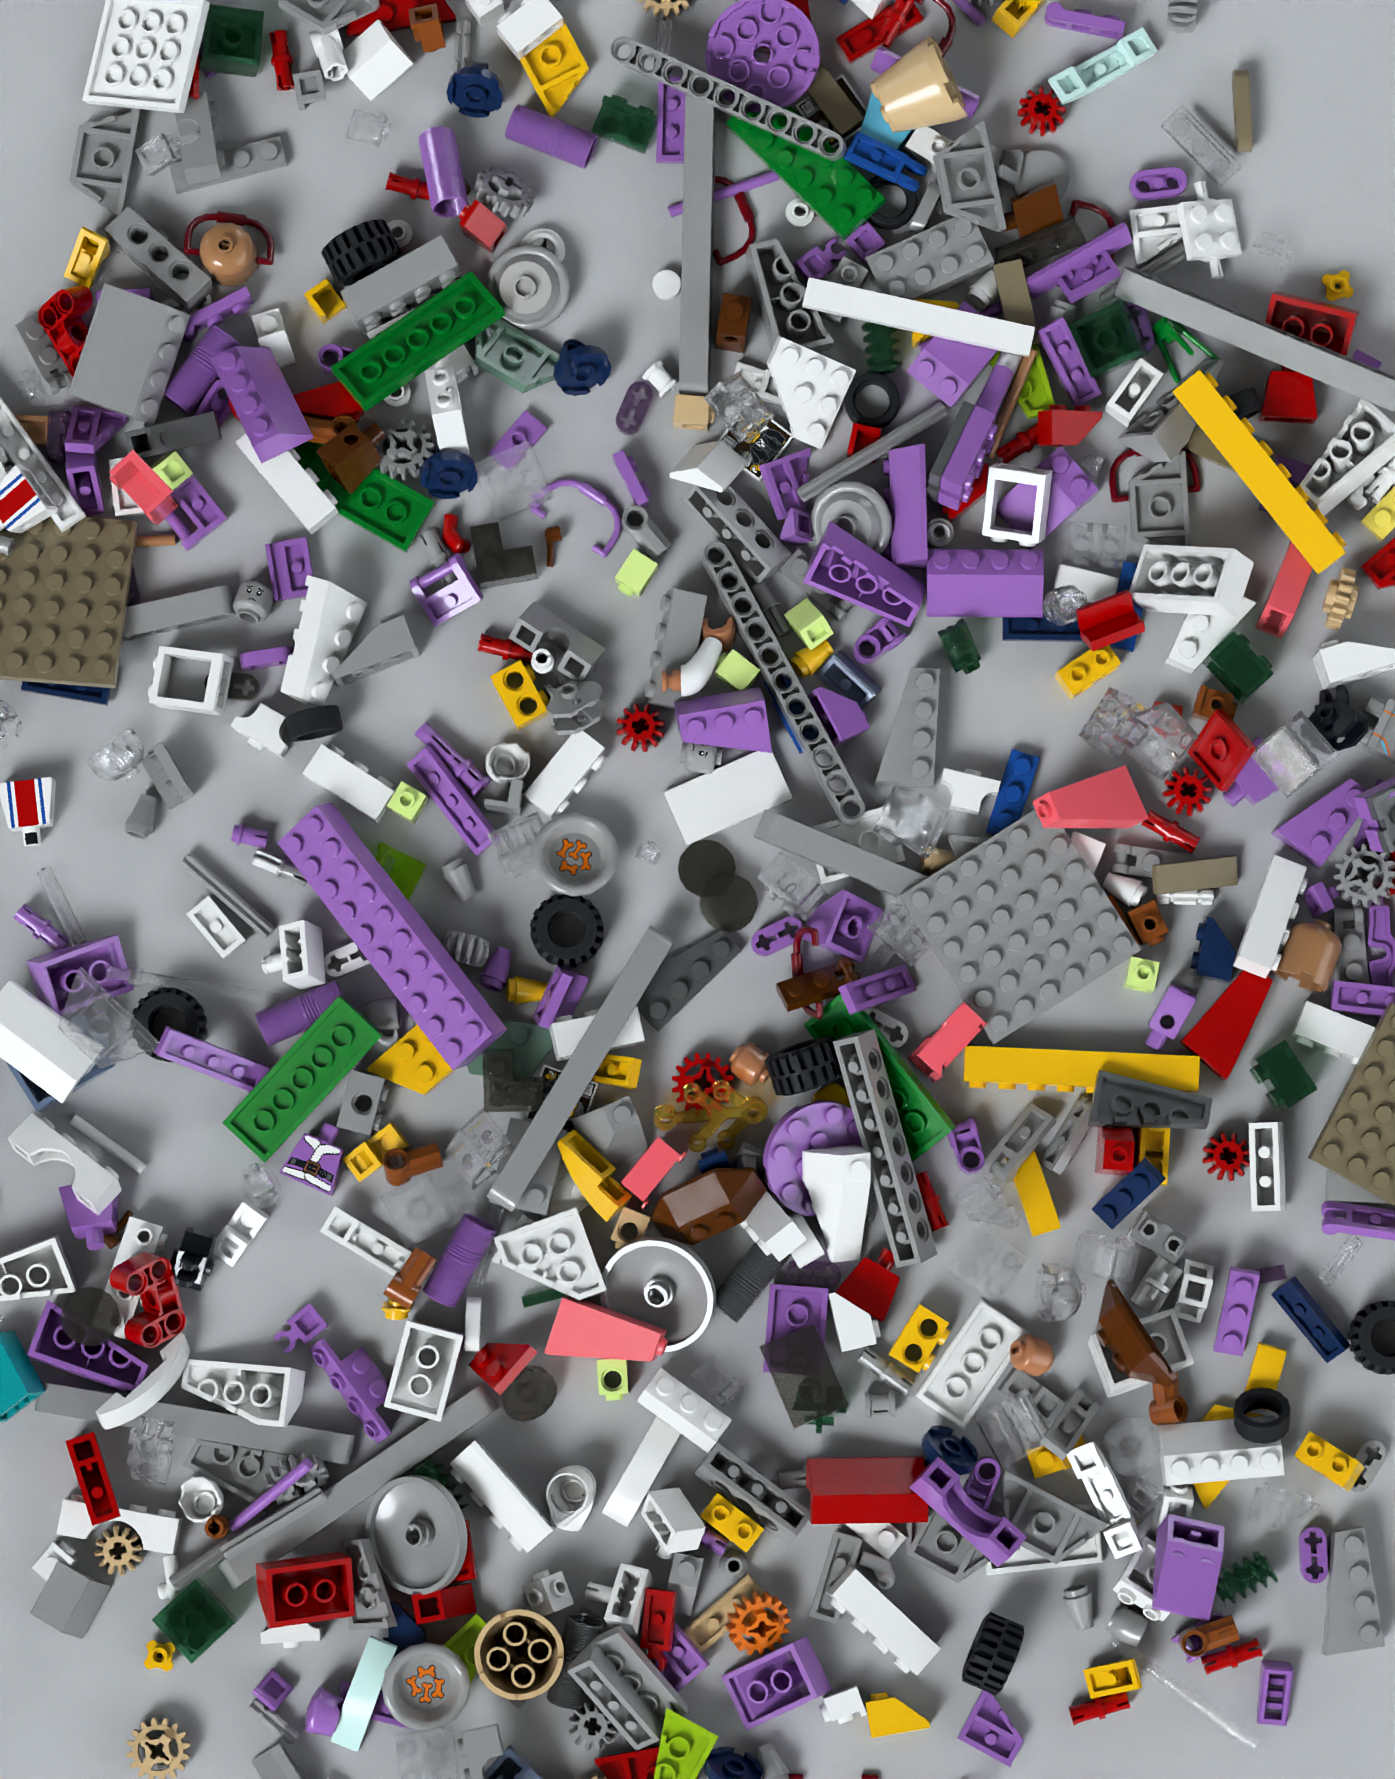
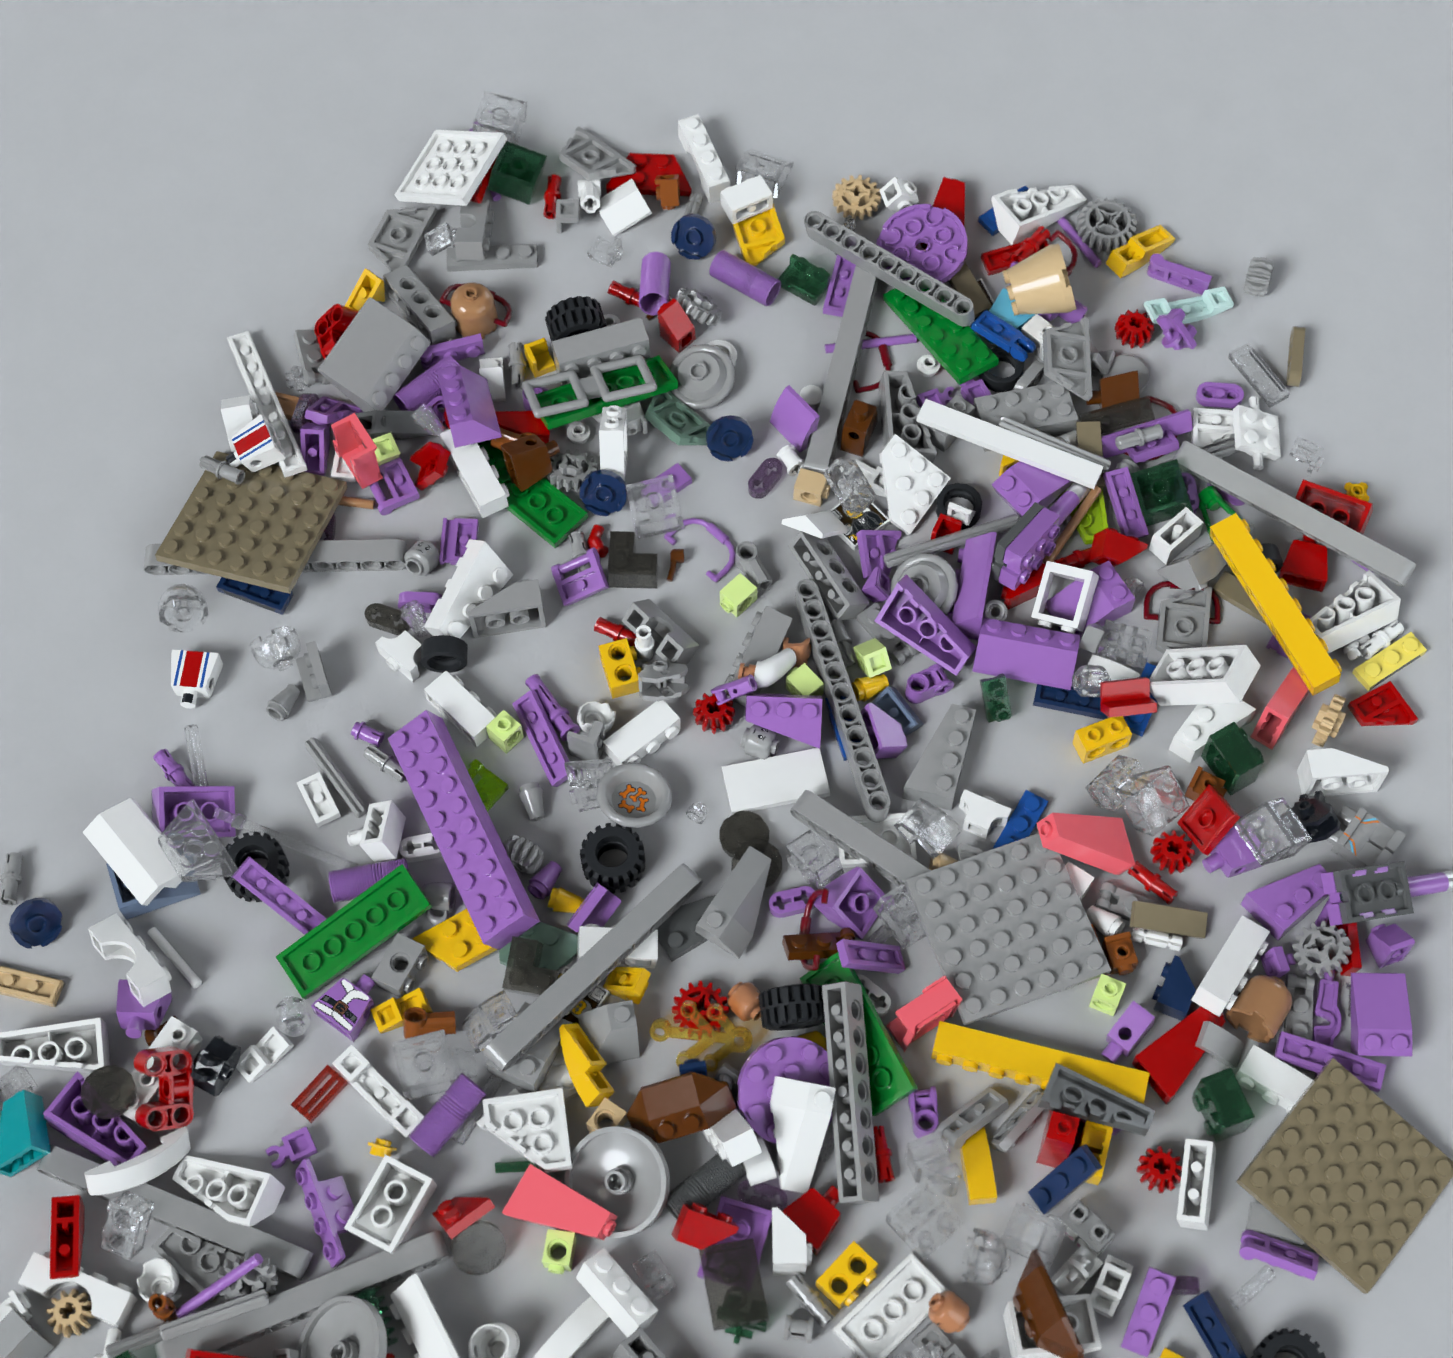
camera: 10 degrees right, 20 degrees down
white window [148,646,234,716] -> none
dark orange piece [383,1247,437,1310] -> none
white beam [465,1296,482,1352] -> none
medium lavender plate [612,450,651,508] -> none
coral piece [620,1137,687,1210] -> none
clear green piece [861,321,903,375] -> none
none -> clear red tile [290,1065,348,1123]
none -> clear cone [400,600,429,638]
none -> red bracket [410,442,451,490]
none -> clear cone [411,403,446,438]
none -> light grey pin [508,342,527,389]
none -> light grey bar [522,355,657,418]
none -> red slope [671,1202,739,1250]
none -> light grey wedge [695,846,771,959]
none -> medium lavender bar [711,675,757,705]
none -> medium lavender slope [770,385,820,453]
none -> white slope [947,502,975,525]
none -> light grey axle [998,416,1111,473]
none -> light grey slope [1079,623,1105,653]
none -> light grey axle [1115,424,1163,450]
none -> medium lavender hips [1156,308,1197,350]
none -> light grey slope [1195,1021,1244,1068]

